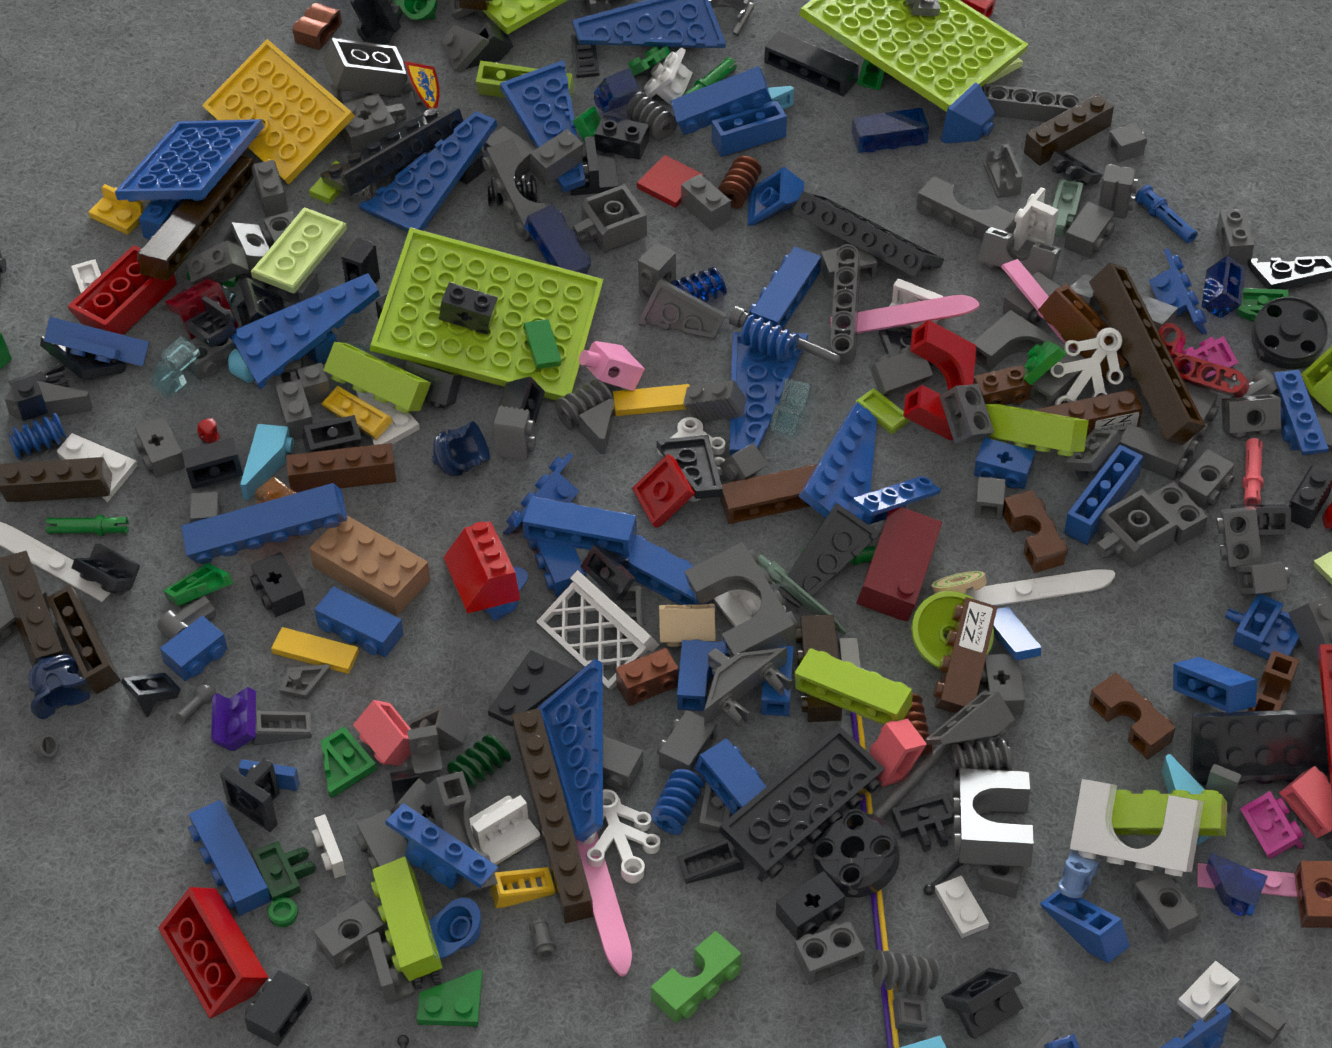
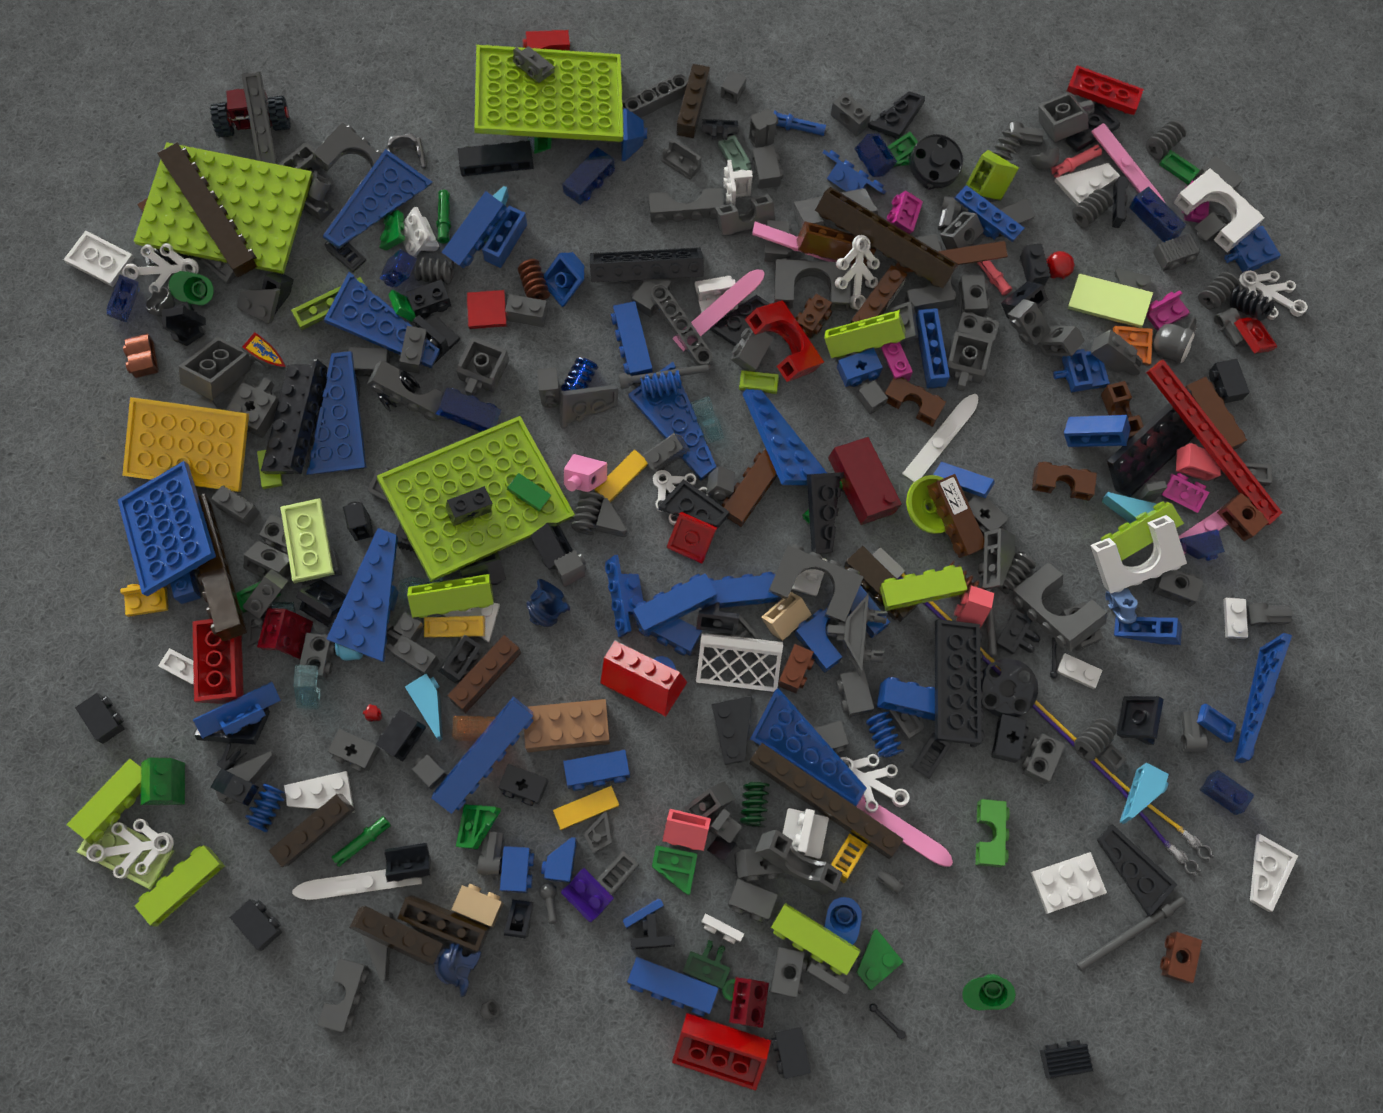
camera: 45 degrees left, 20 degrees up
black bracket [184,296,237,347] -> none
blue bracket [385,803,498,890] -> none
sand green piece [757,554,846,634] -> none
blue bracket [852,476,941,525] -> none
tan tile [931,571,987,594] -> none
dark grey brick [939,384,994,445] -> none
green wing [1023,340,1066,385] -> none
red beam [1158,323,1250,397] -> none
none -> tan brick [451,884,504,927]
none -> blue slope [541,837,577,883]
none -> dark red brick [729,977,769,1028]
none -> dark pink bracket [881,342,913,381]
none -> reddish brown piece [895,241,1008,273]

